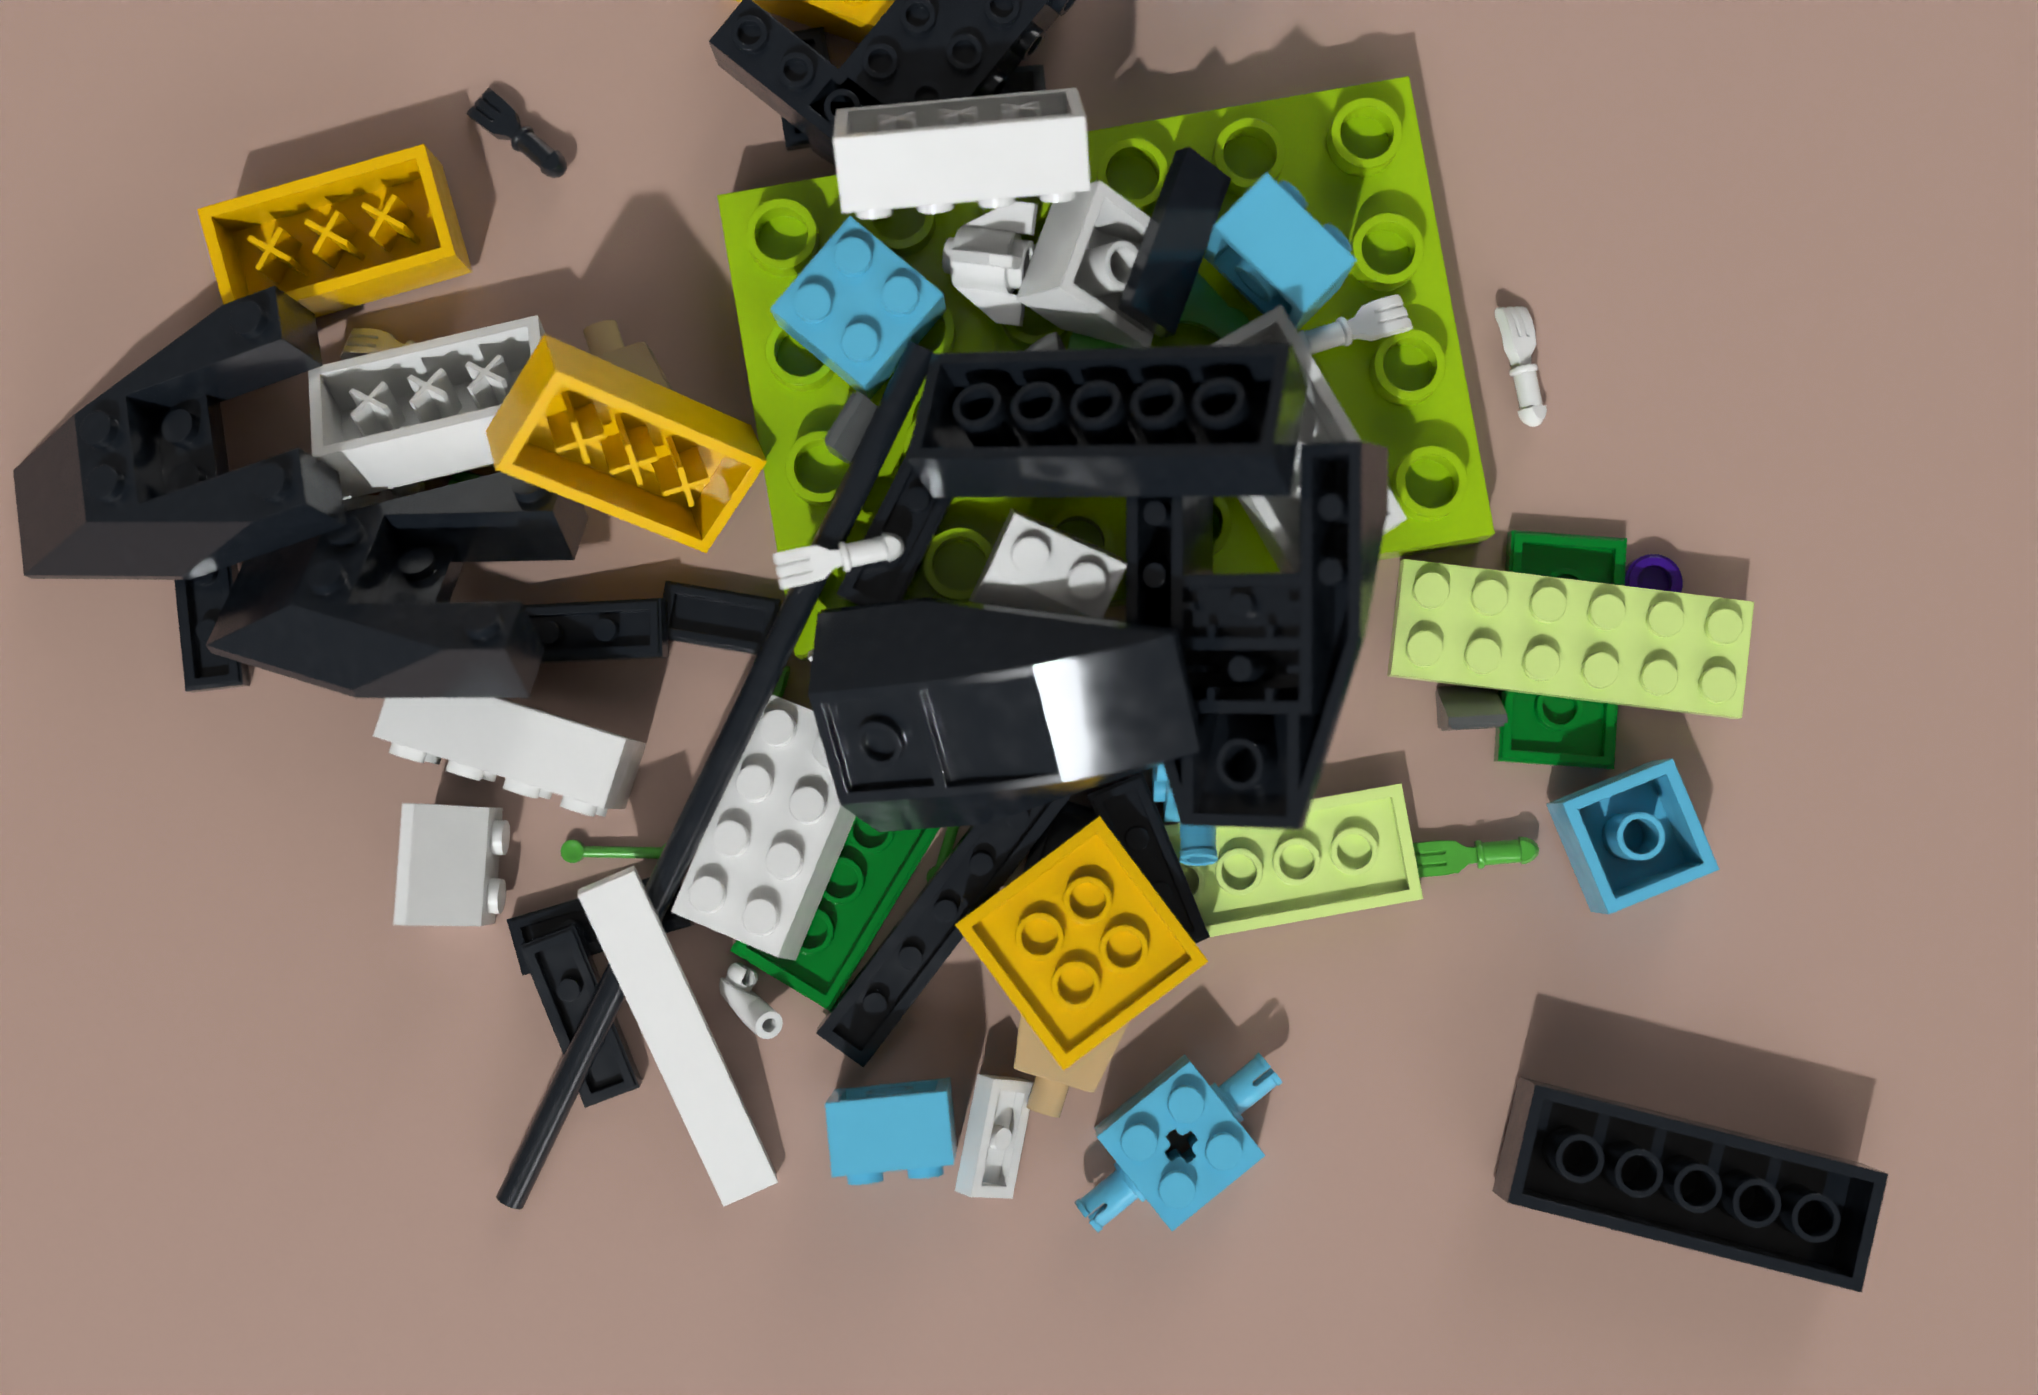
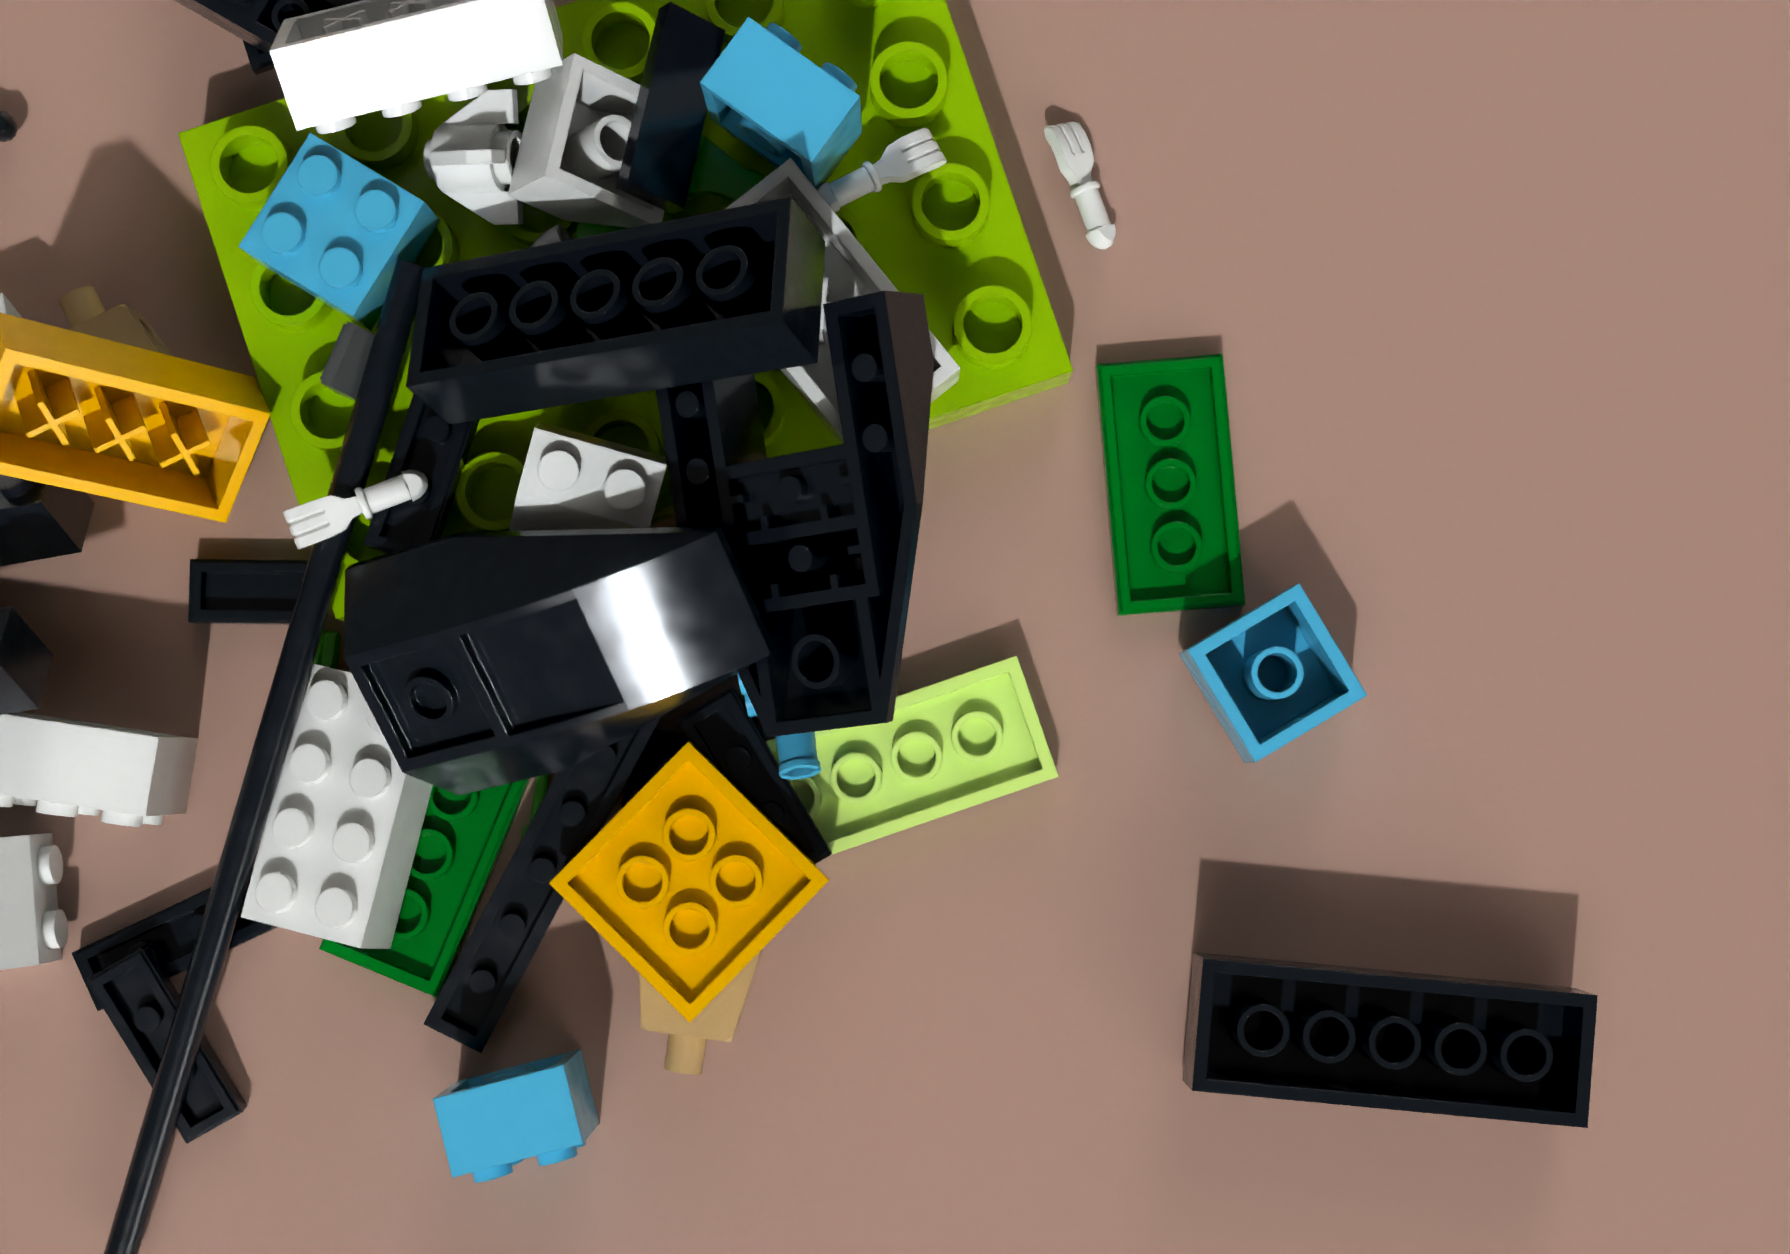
camera: 10 degrees left, 0 degrees up
black tile [523,598,669,664] -> none
bright green hinge [561,840,666,863] -> none
white tile [577,866,778,1206] -> none
white arm [719,962,783,1039] -> none
white plate [955,1074,1034,1199] -> none
medium azure brick [1075,1052,1283,1232] -> none
yellowish green plate [1387,559,1754,719] -> none
bright green piece [1413,837,1539,878] -> none
dark grey slope [1435,685,1508,731] -> none
dark purple tile [1625,554,1683,593] -> none

